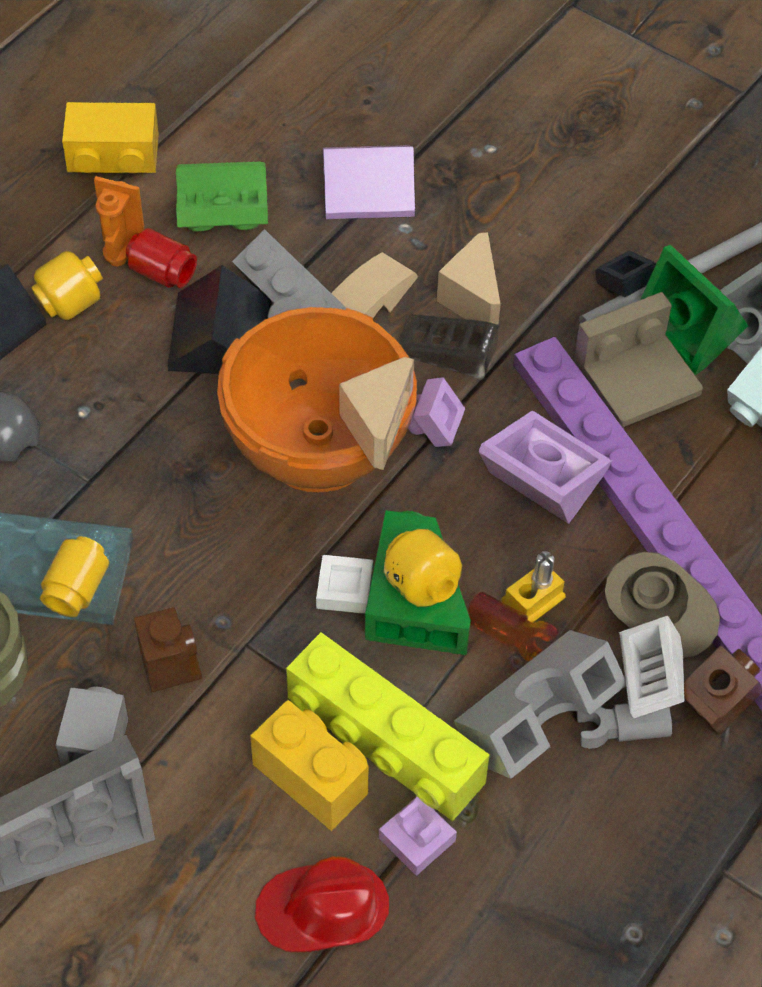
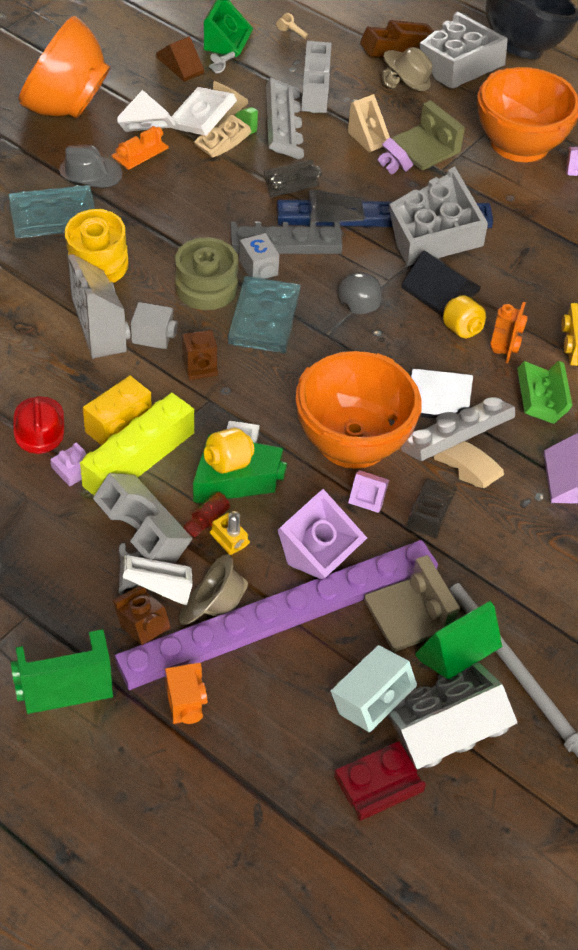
camera: 90 degrees right, 5 degrees down
yellow brick [40,536,110,617] -> none
red brick [126,228,197,288] -> none
tan slope [339,357,414,470] -> none
tan slope [437,232,500,334] -> none
black tile [595,250,656,297] -> none

